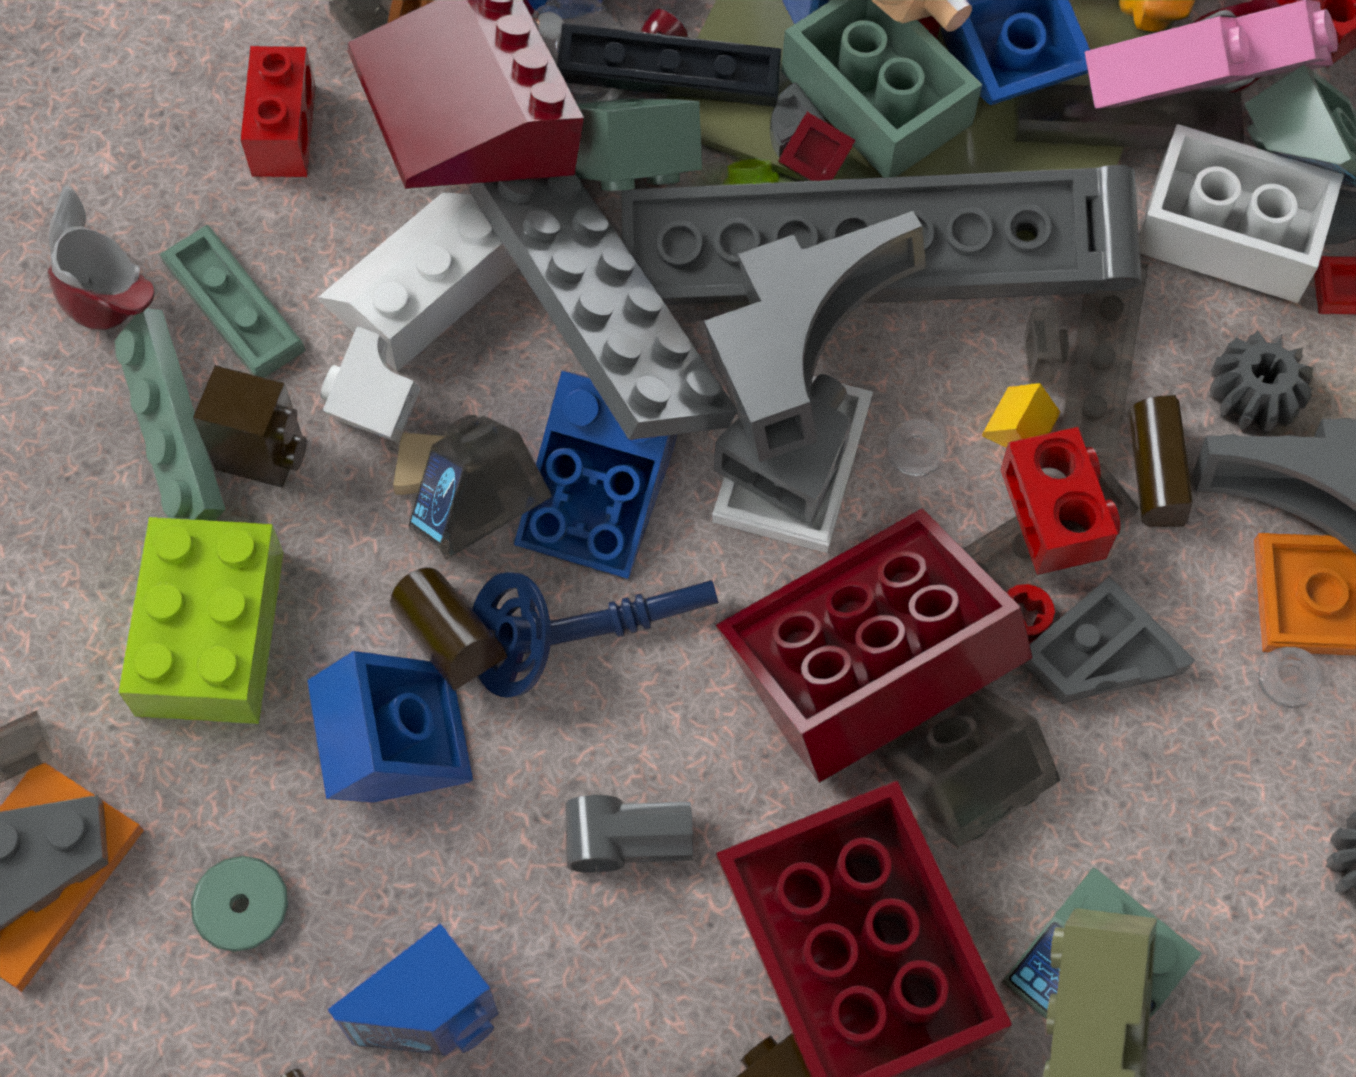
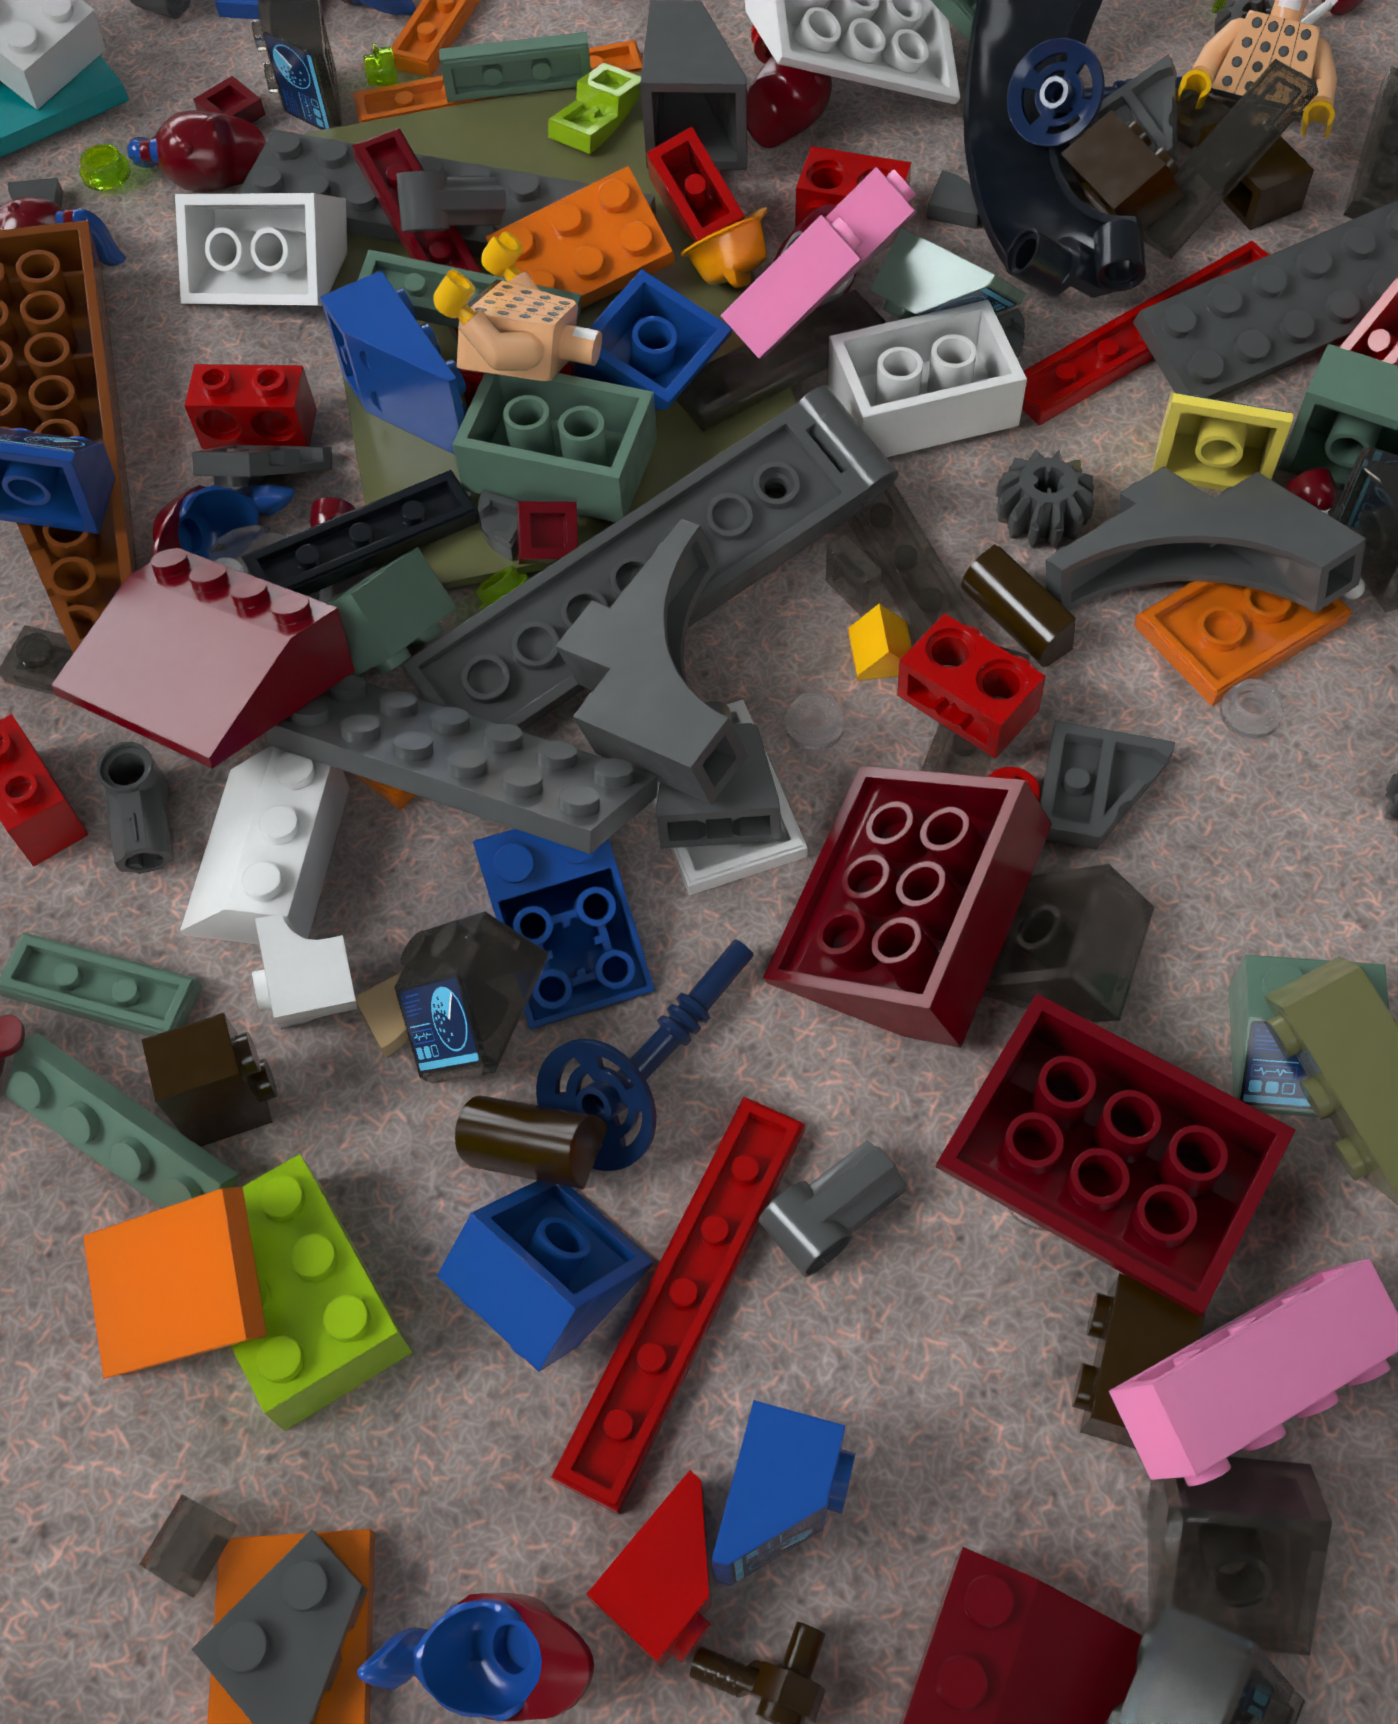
camera: 30 degrees left, 5 degrees down
sand green piece [191,856,288,952] -> none
none -> orange tile [83,1186,267,1379]
none -> dark grey piece [97,742,174,874]
none -> blue hair [357,1593,594,1722]
none -> red tile [551,1096,805,1515]
none -> red slope [586,1470,712,1668]

